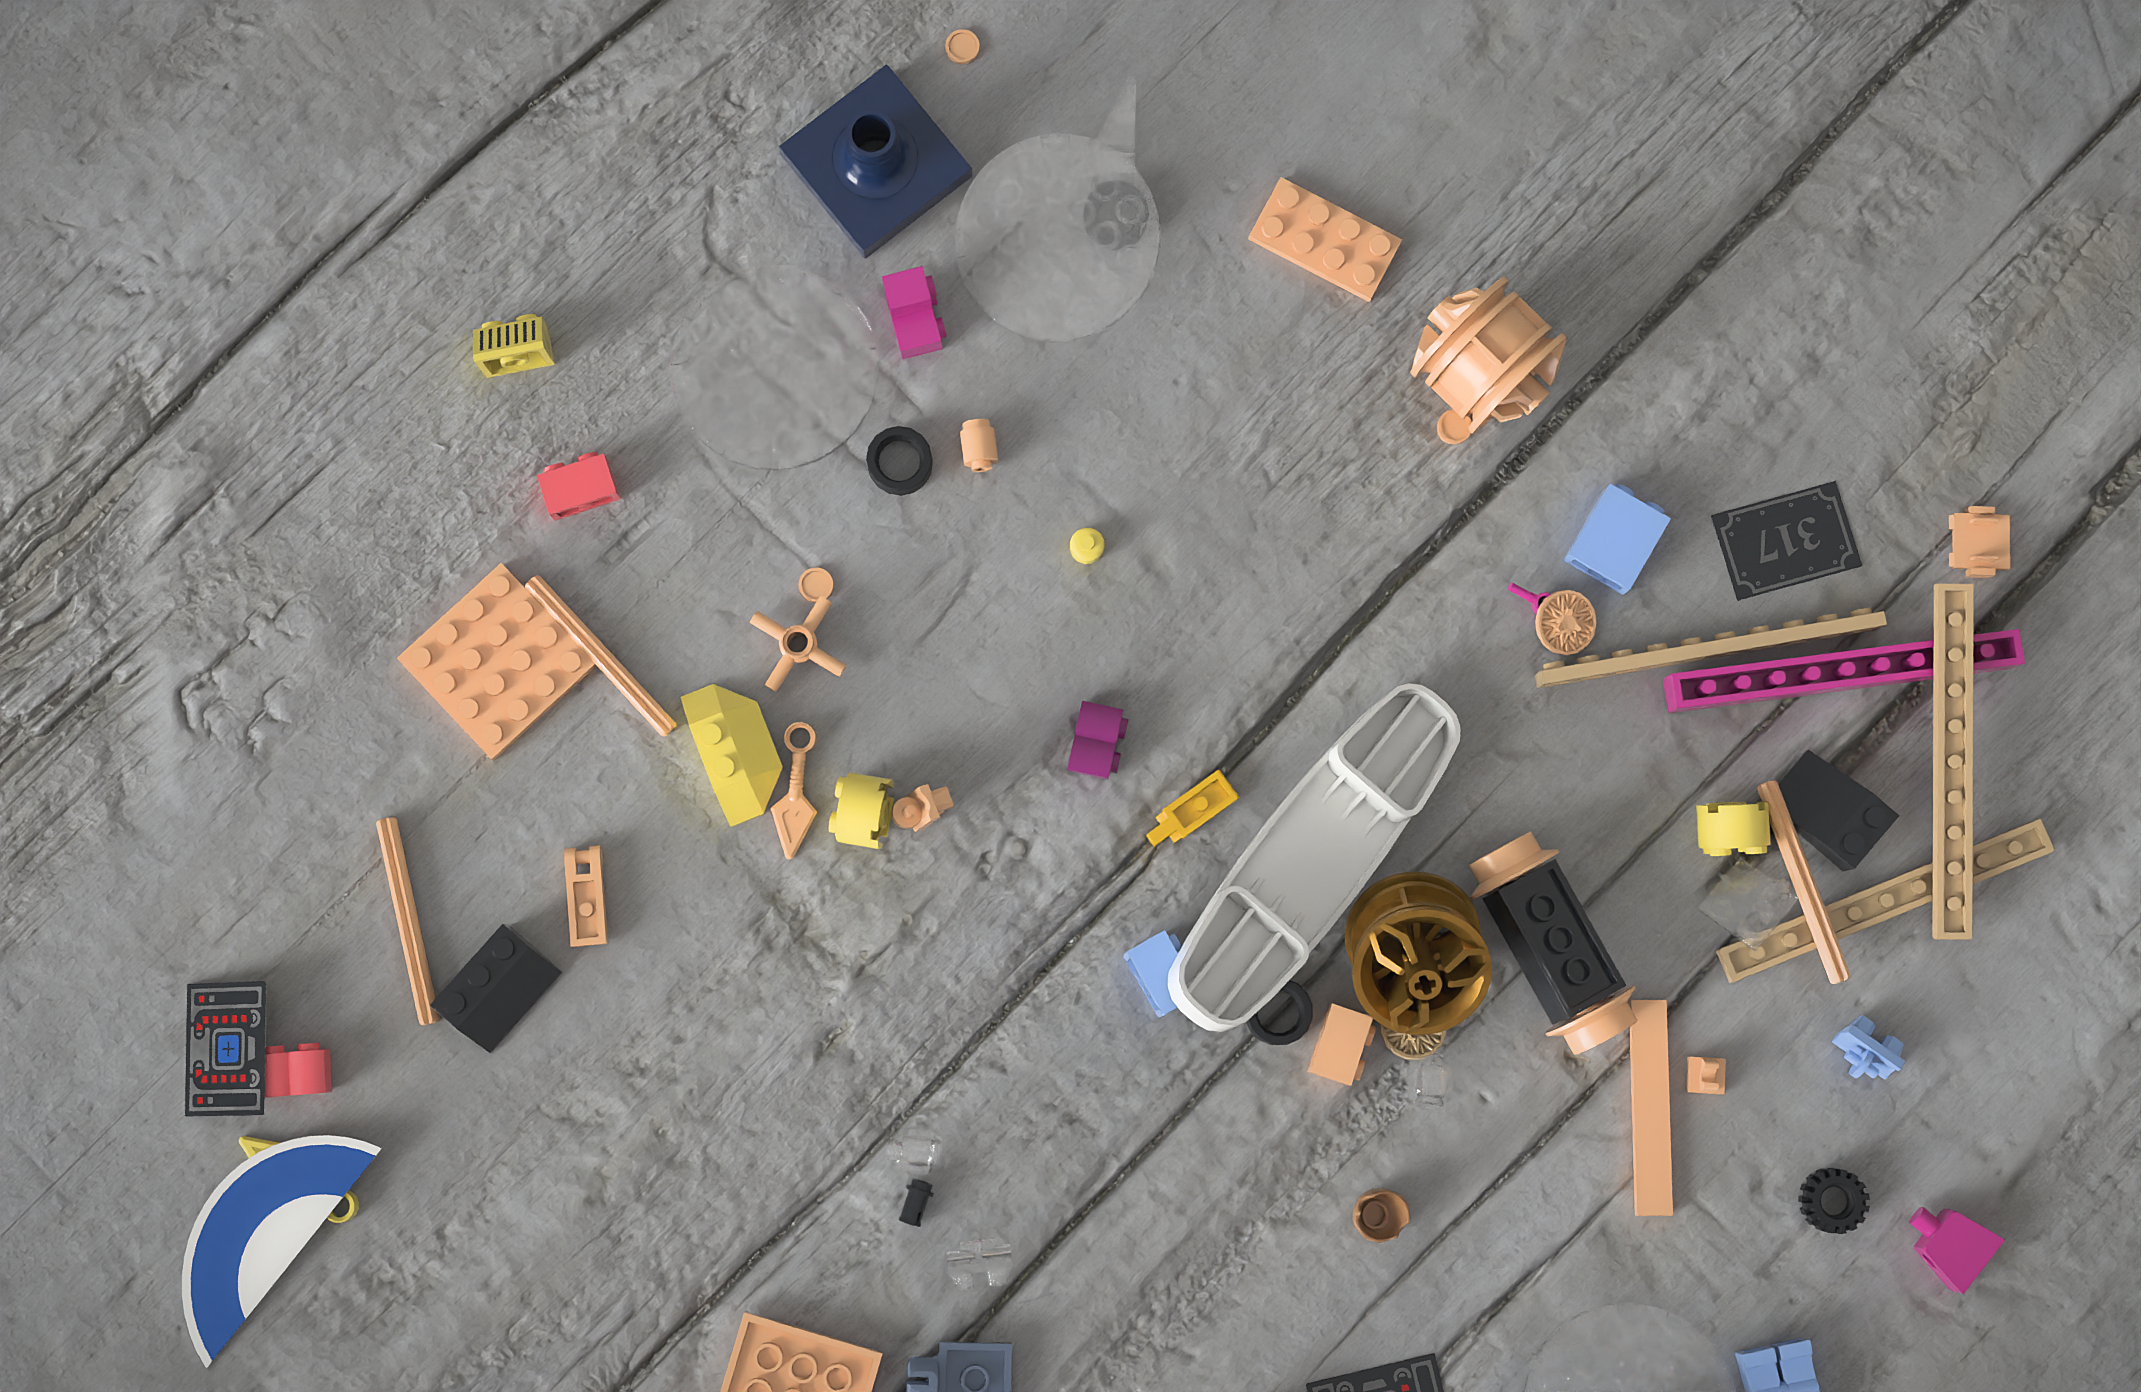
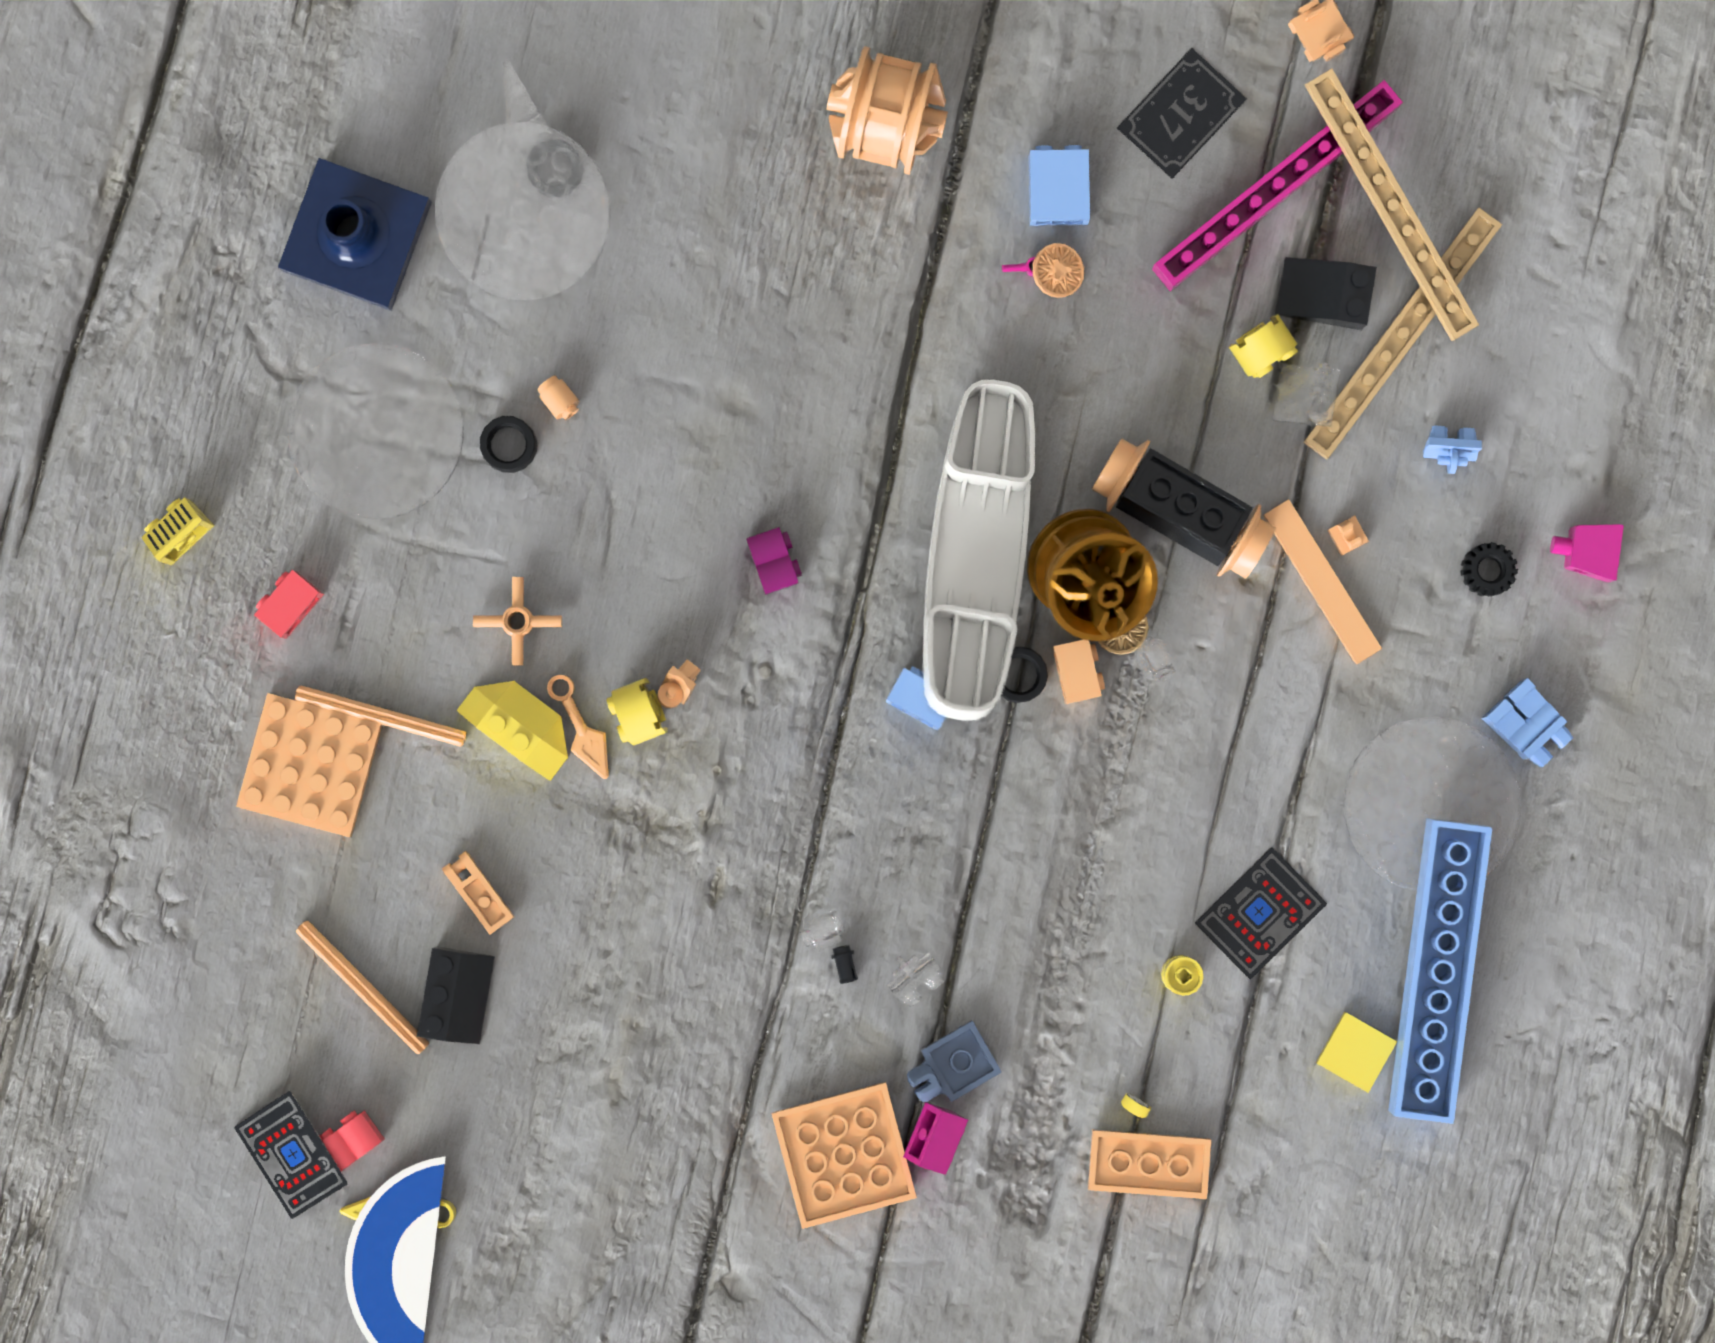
camera: 25 degrees left, 5 degrees up
light nougat piece [798,567,834,603] -> none
dark pink brick [882,266,947,360] -> none
light nougat piece [946,29,980,64] -> none
light yellow piece [1070,528,1105,564] -> none
yellow hinge [1146,769,1240,847] -> none
light nougat plate [1248,177,1402,302] -> none
medium nougat hair [1352,1187,1411,1243] -> none
light nougat piece [1437,409,1472,445] -> none
tan plate [1535,608,1887,689] -> none
light nougat axle [1757,780,1850,984] -> none

